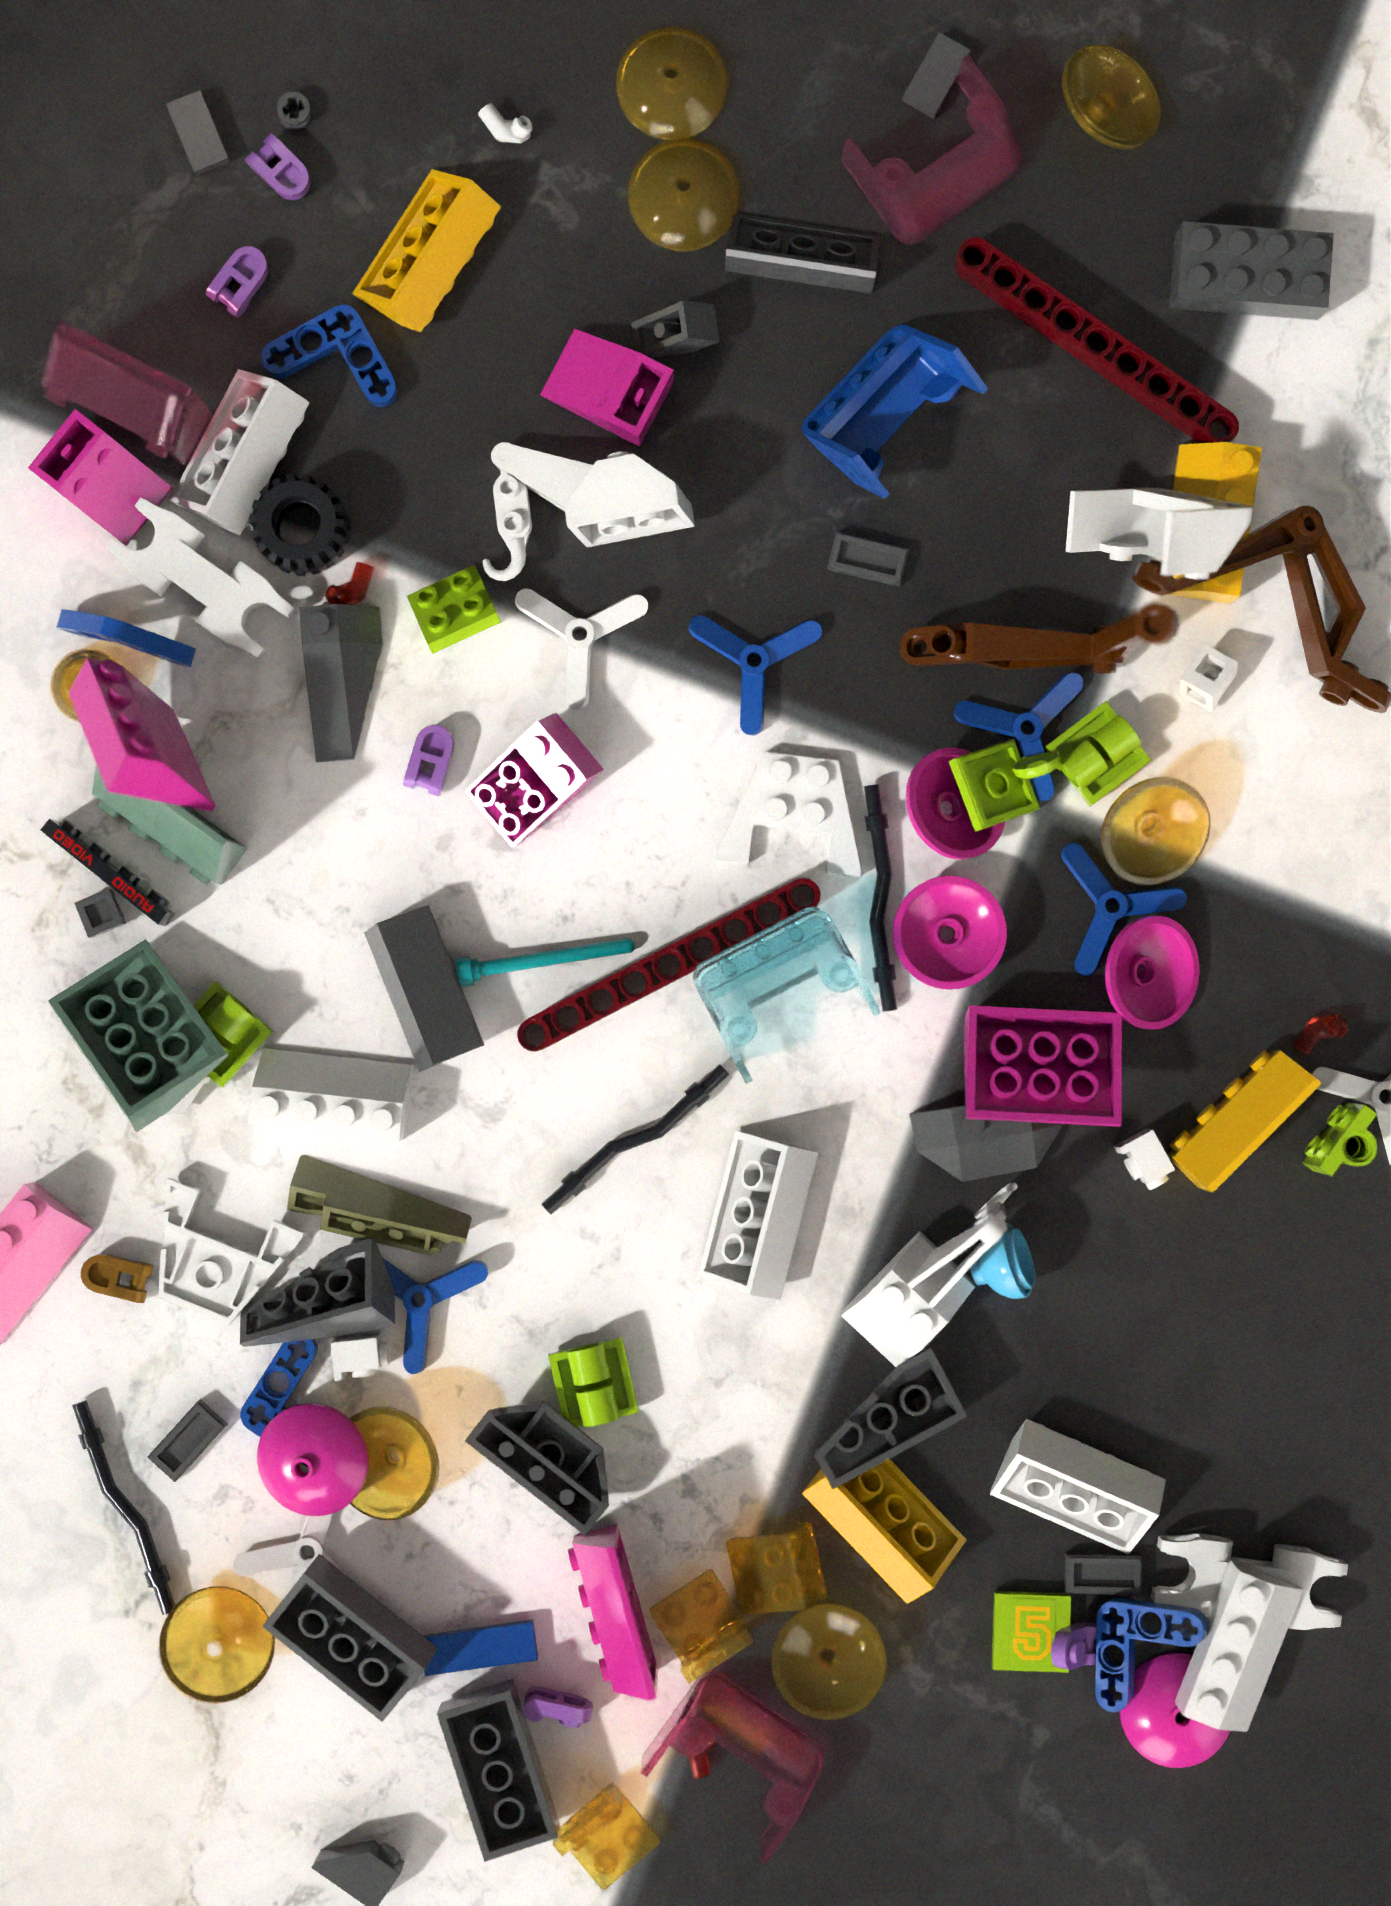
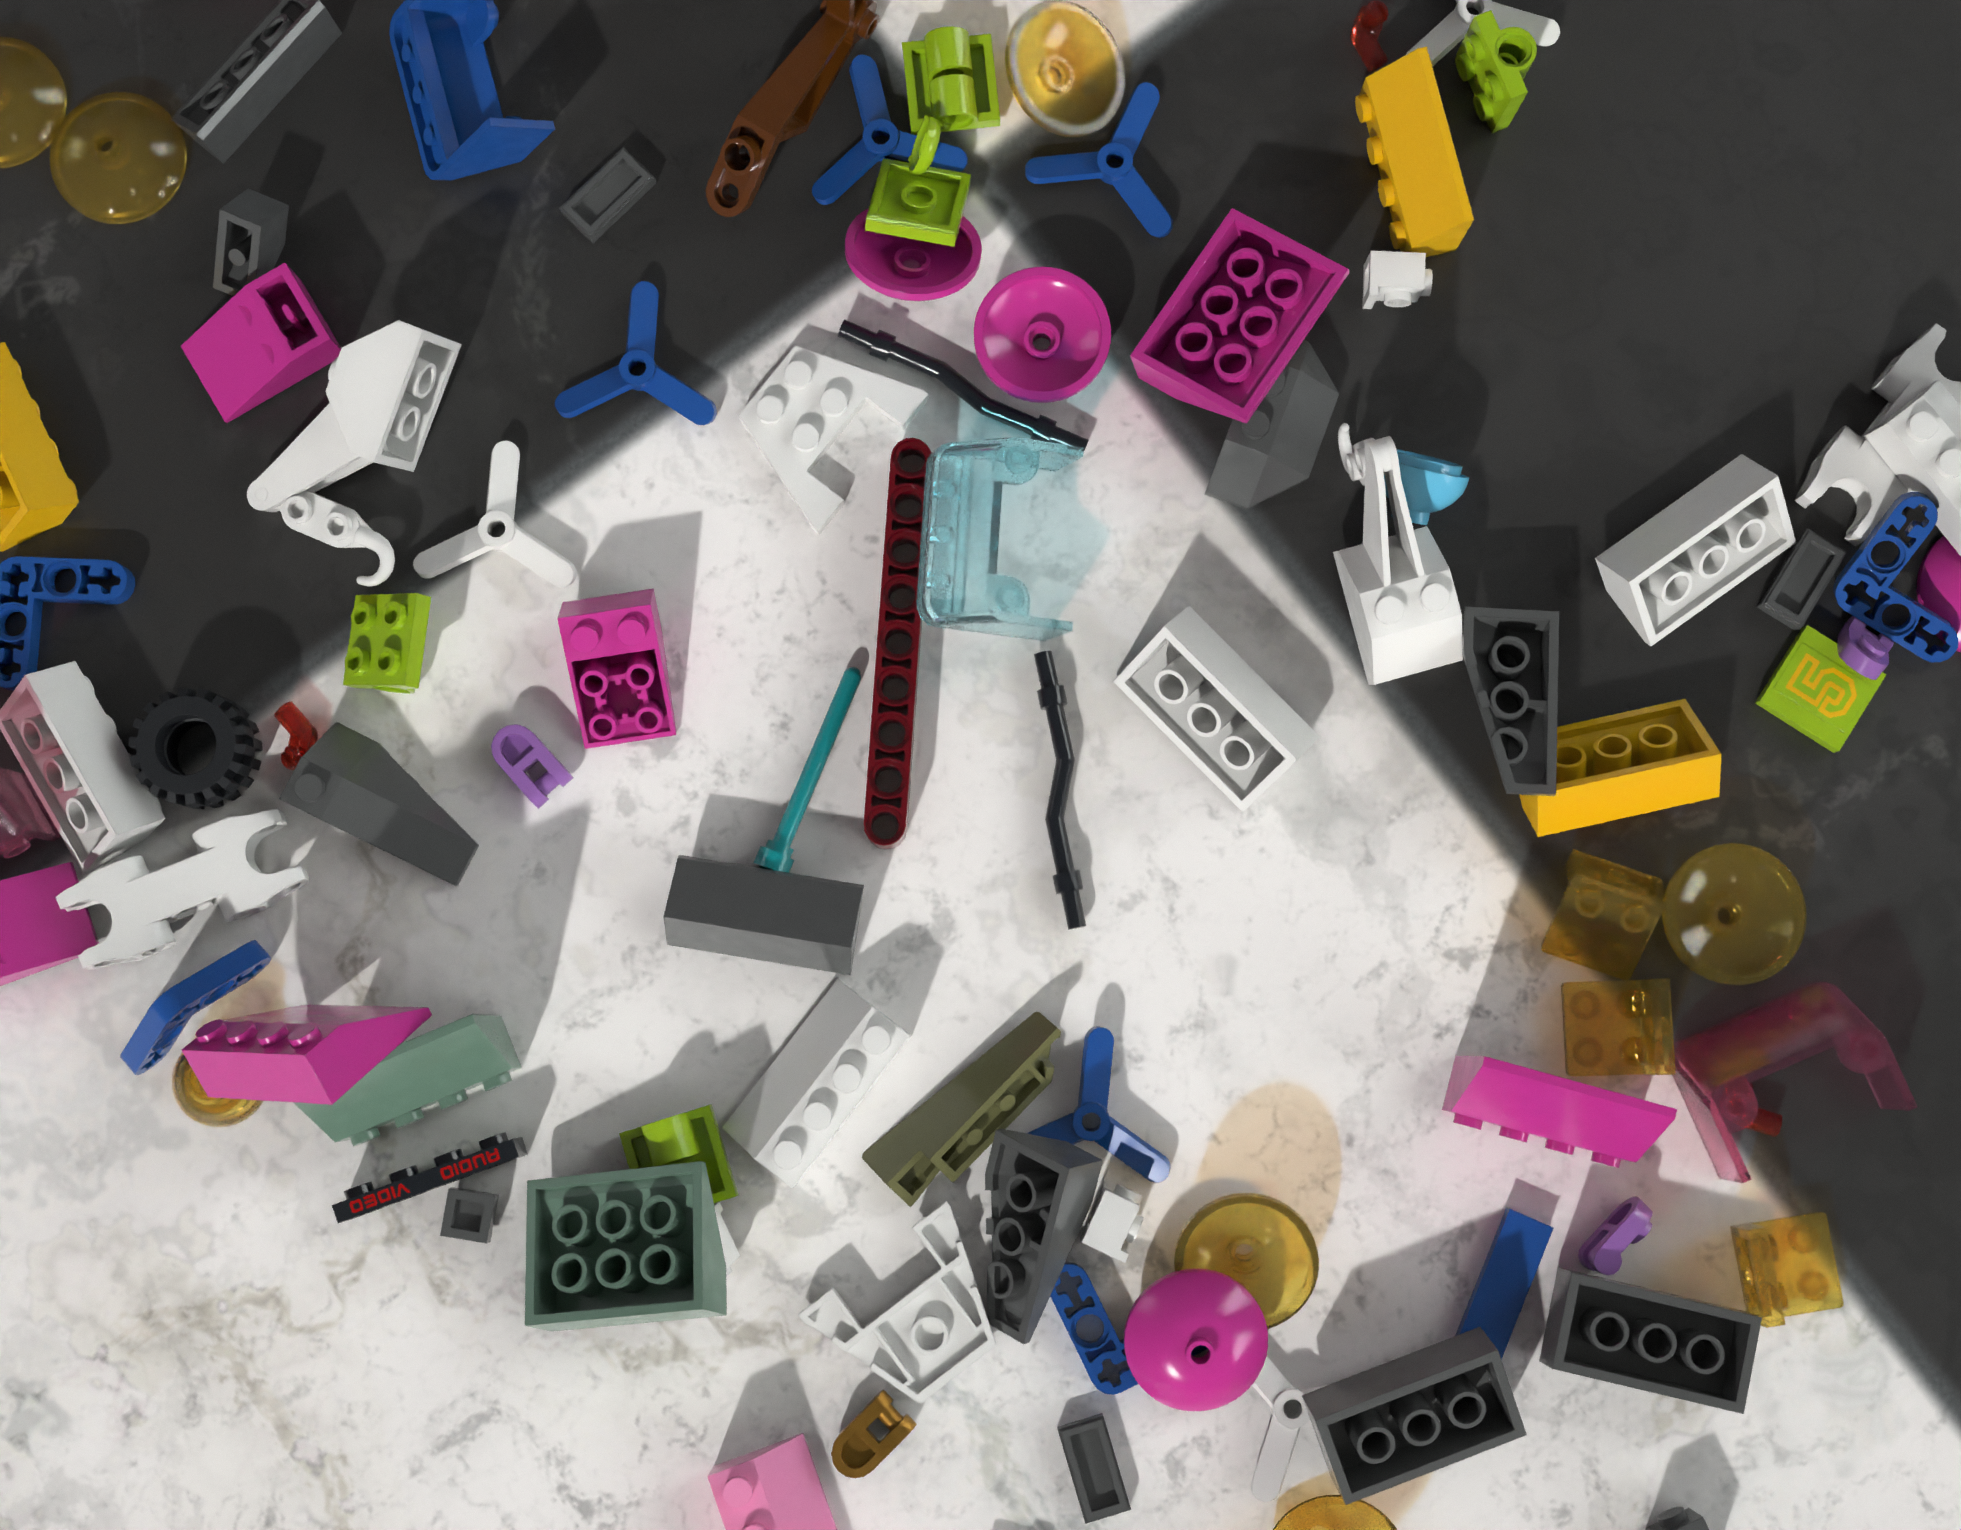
camera: 60 degrees left, 5 degrees down
dark grey wedge [465,1401,609,1536] -> none
lime plate [548,1337,639,1427] -> none
dark pink dish [1105,916,1200,1030] -> none

